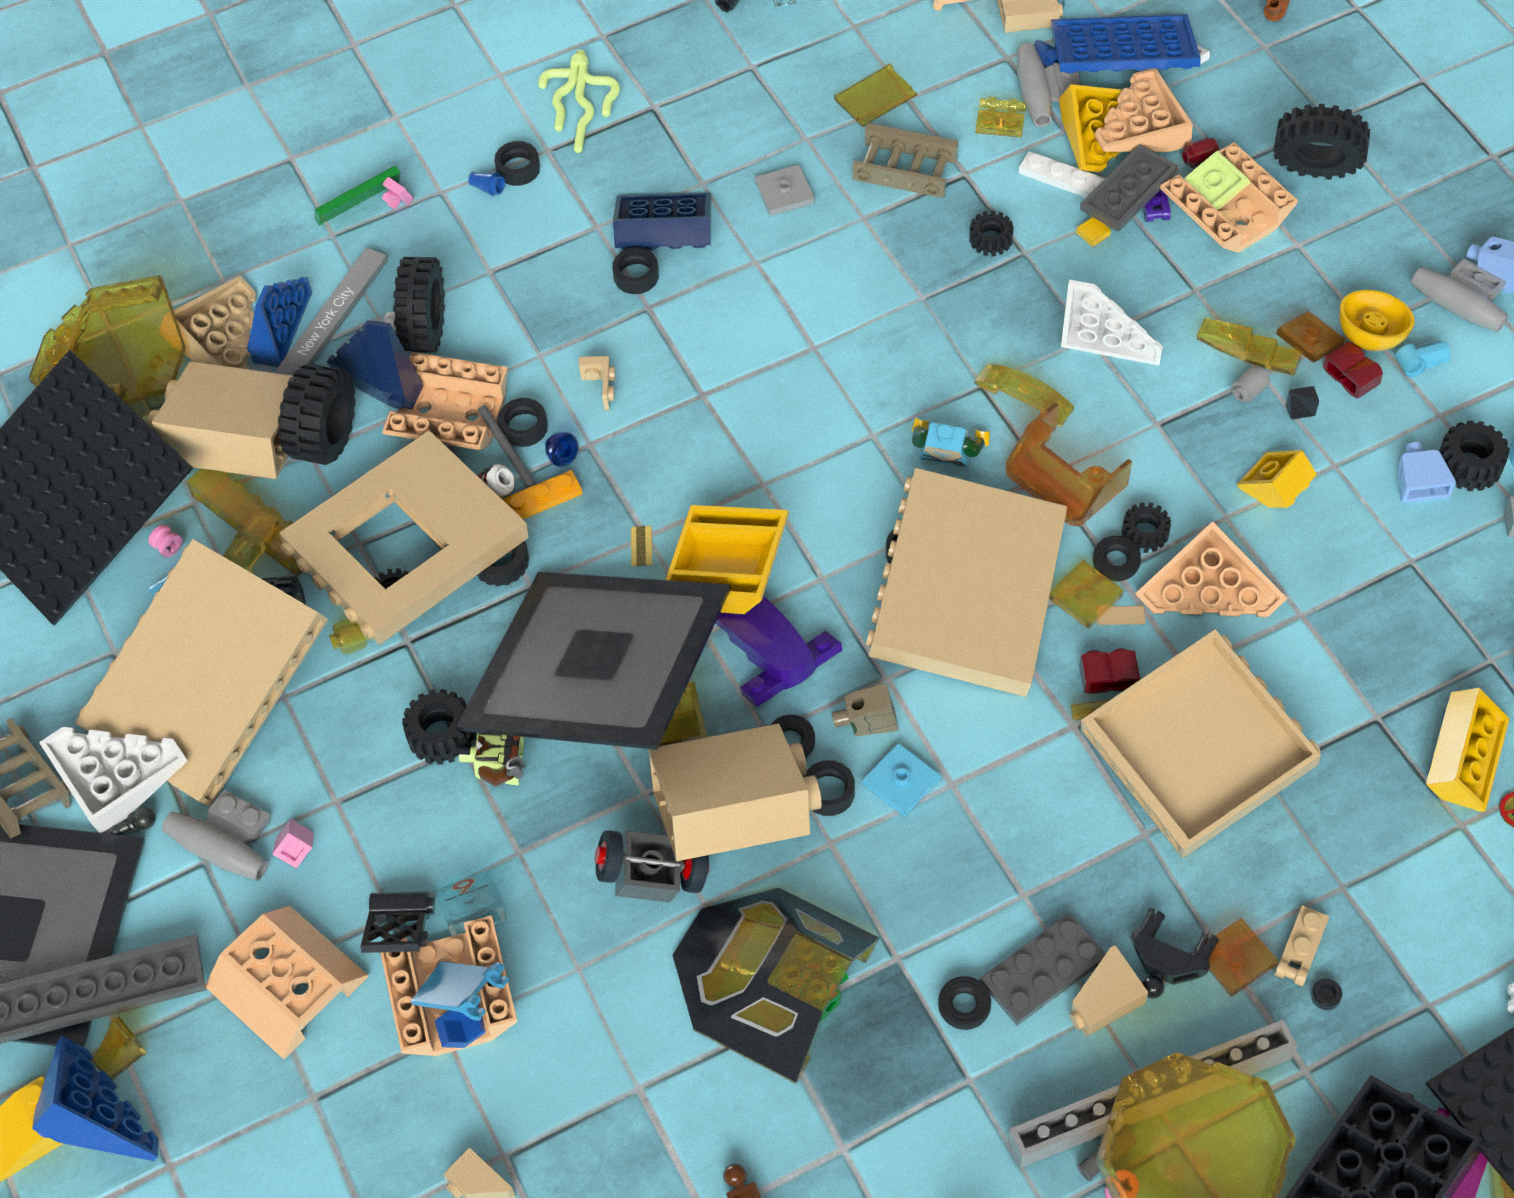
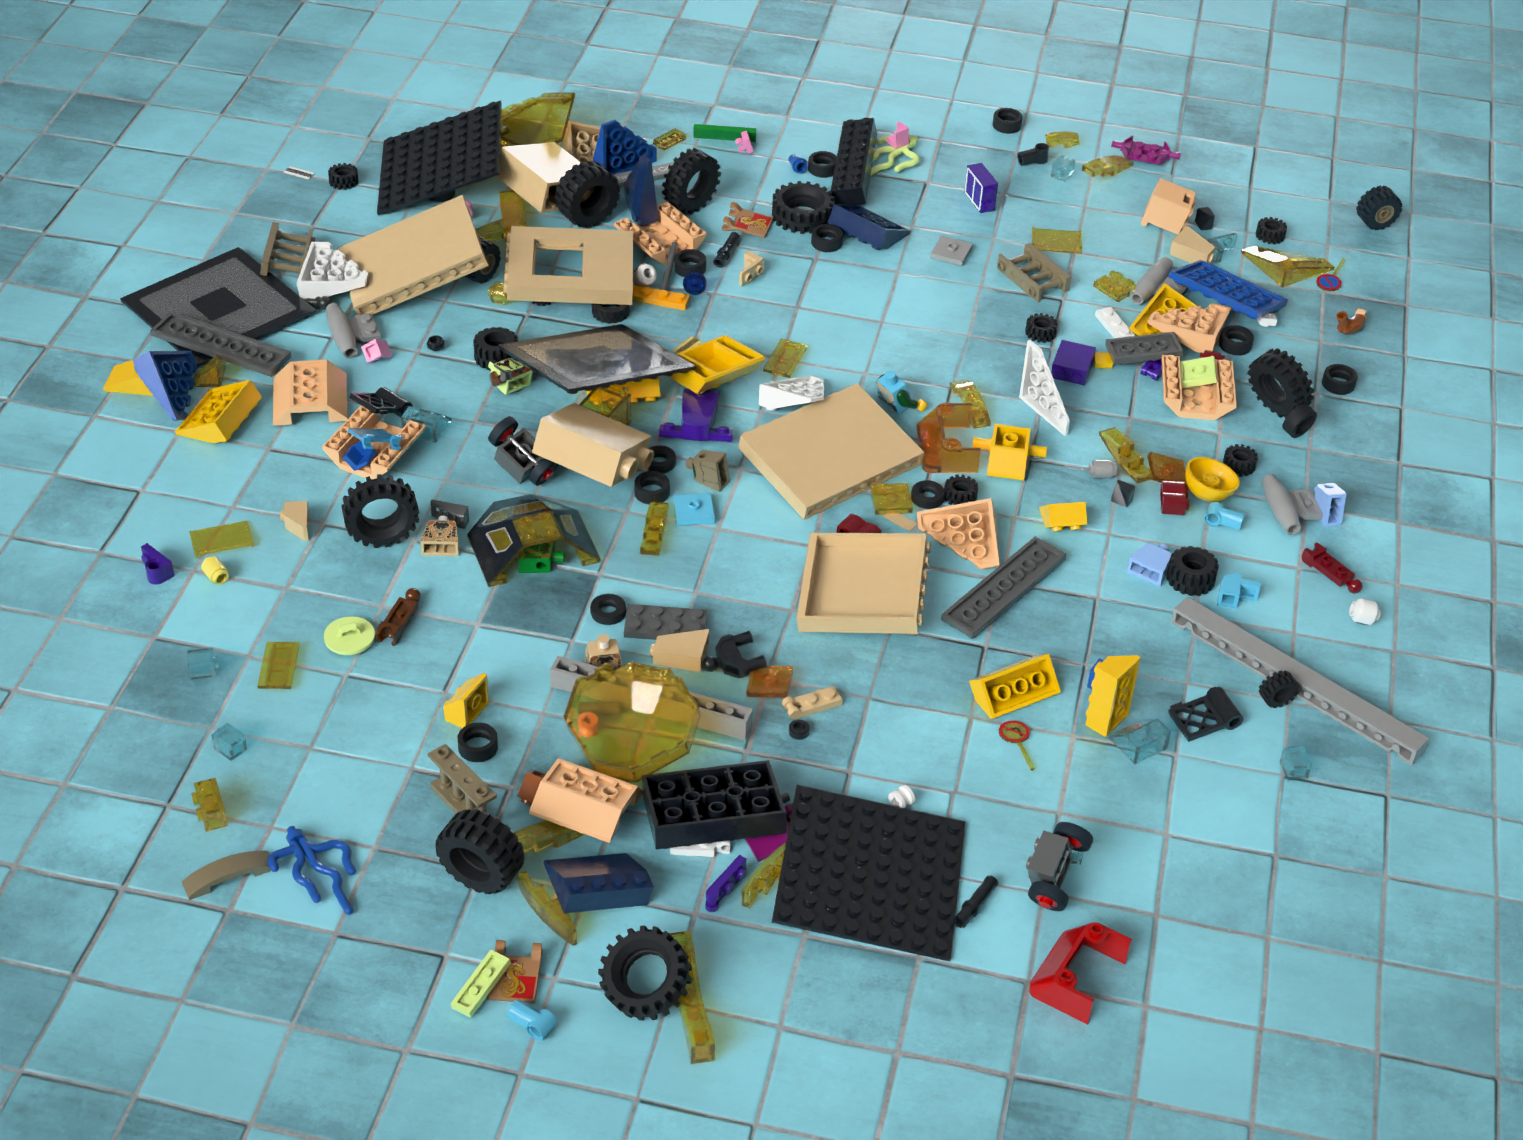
camera: 35 degrees right, 15 degrees down
none -> yellow slope [175,379,262,443]
none -> black tyre [341,474,420,548]
none -> tan torso [420,516,459,556]
none -> black plate [427,335,445,351]
none -> dark grey slope [430,499,469,529]
none -> tan torso [583,634,625,674]
none -> clear yellow slope [640,502,669,556]
none -> clear yellow tile [653,128,686,151]
none -> black pin [713,232,740,267]
none -> medium nougat flag [722,202,773,238]
none -> white slope [759,375,824,411]
none -> clear yellow piece [763,339,807,378]
none -> black tyre [772,181,834,234]
none -> black brick [831,118,877,205]
none -> bright pink panel [887,122,909,149]
none -> dark grey plate [941,536,1066,639]
none -> dark purple brick [964,163,998,213]
none -> yellow slope [972,424,1047,481]
none -> dark purple brick [1051,340,1096,386]
none -> black tyre [1219,325,1254,355]
none -> black tyre [1223,444,1258,477]
none -> black tyre [1282,403,1317,438]
none -> black tyre [1322,364,1358,395]

